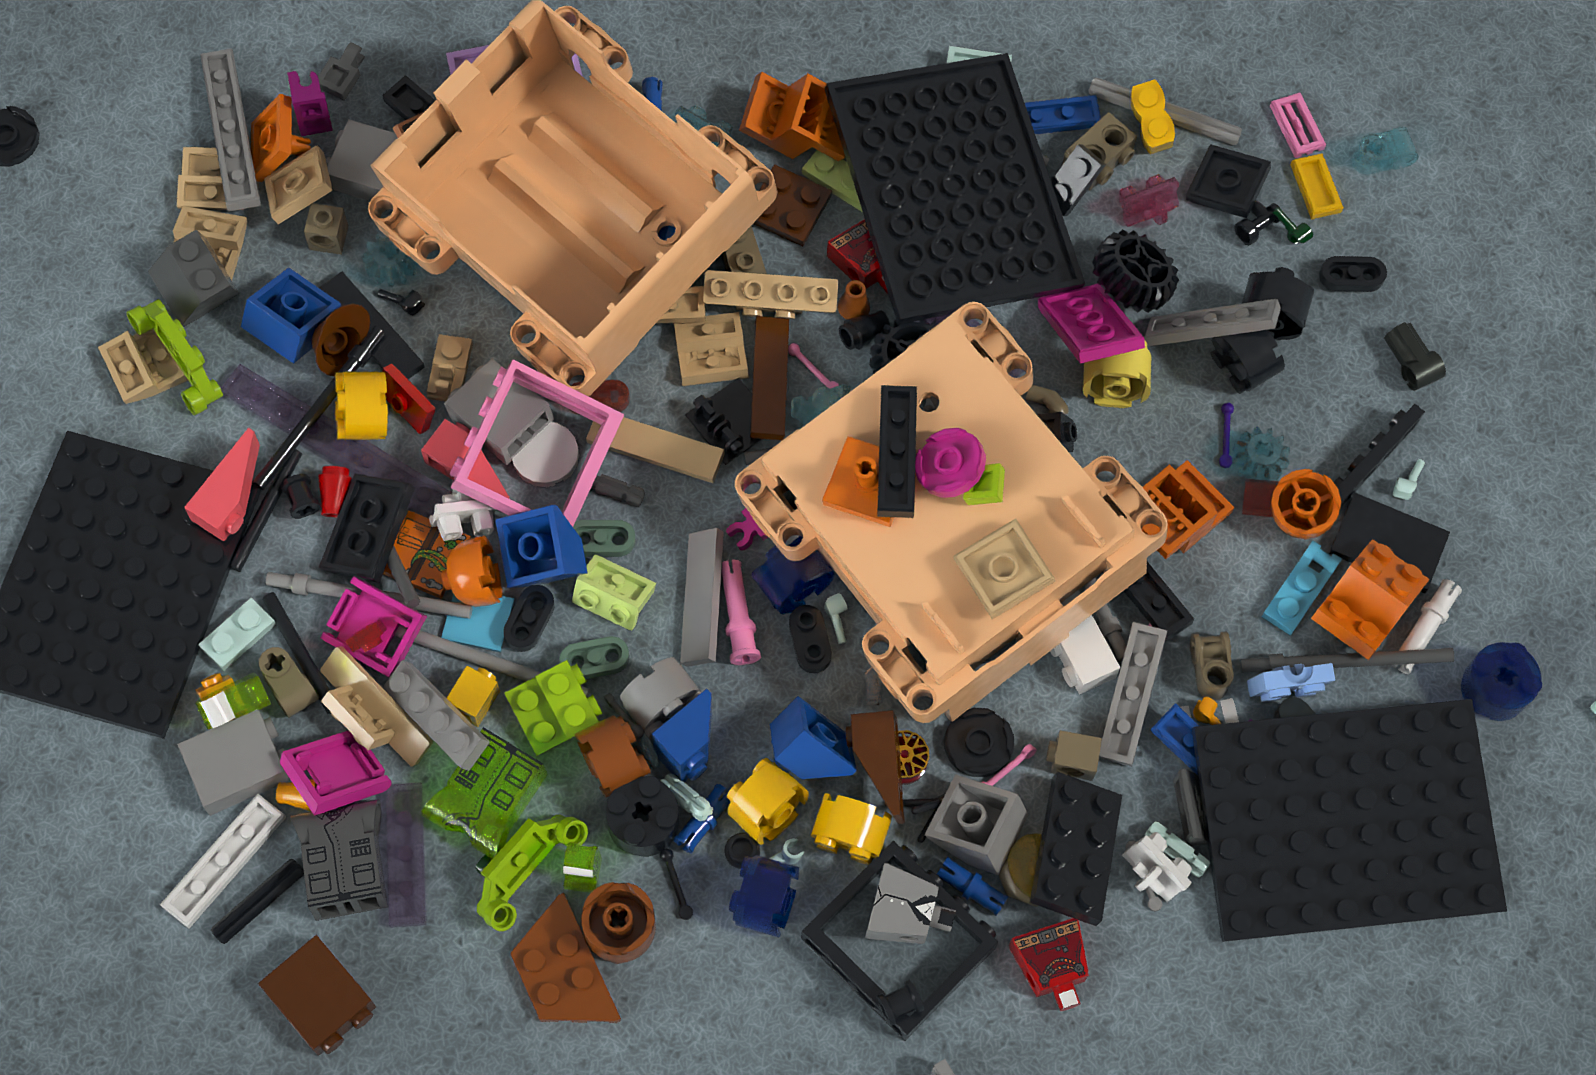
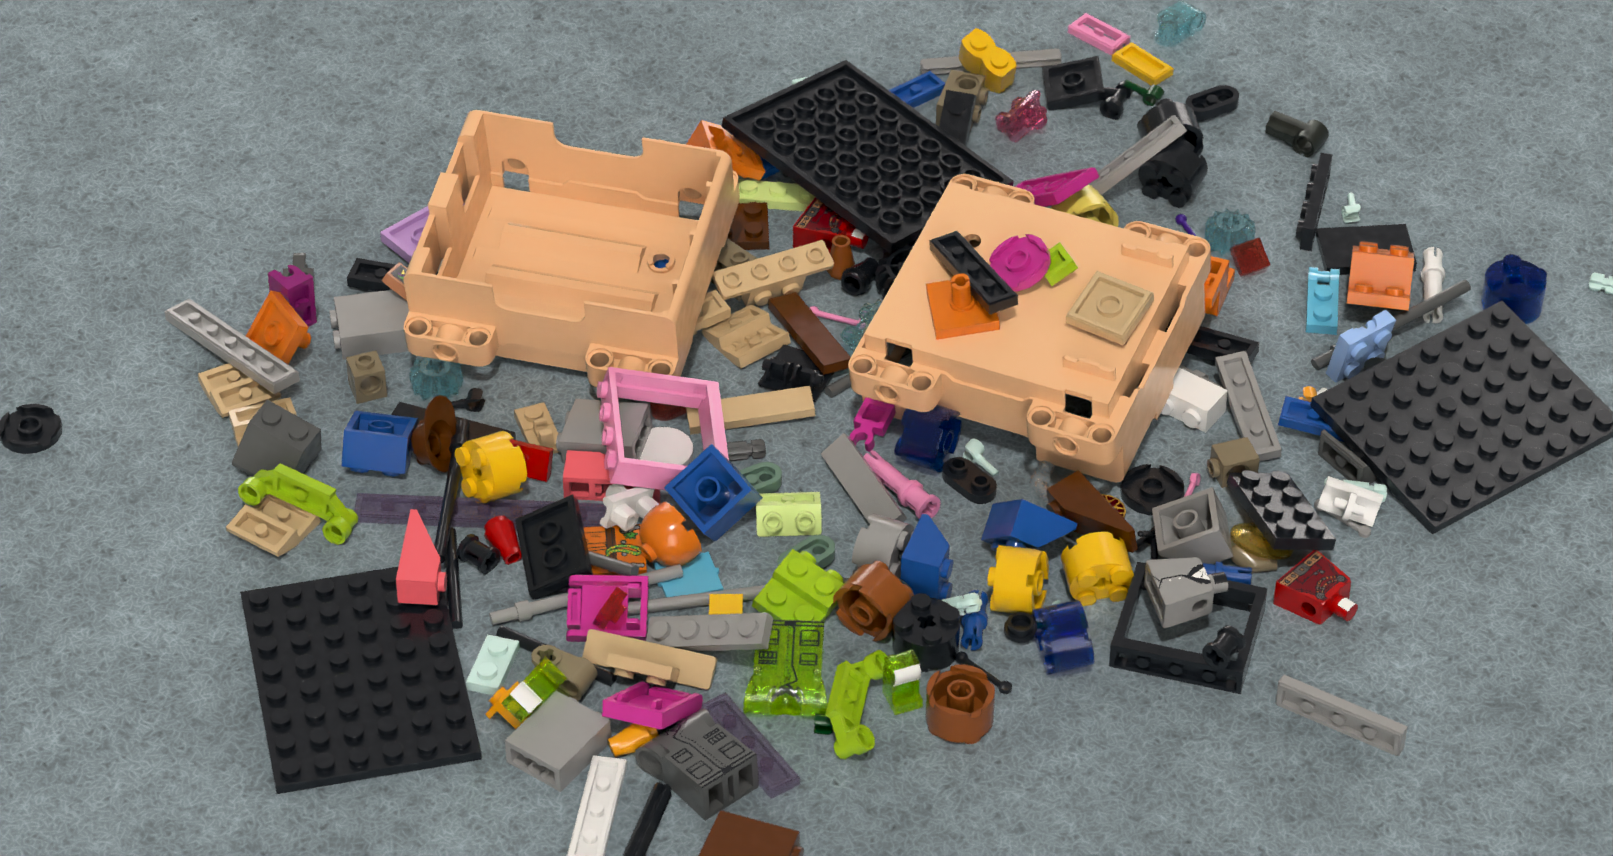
camera: 25 degrees left, 25 degrees down
tan plate [264,145,333,224] -> none
black plate [504,585,555,652] -> none
dark orange wing [510,893,621,1023] -> none
black gear [1092,229,1179,313] -> none
dark tan piece [1190,631,1234,701] -> none
orange cylinder [1270,469,1341,540] -> none

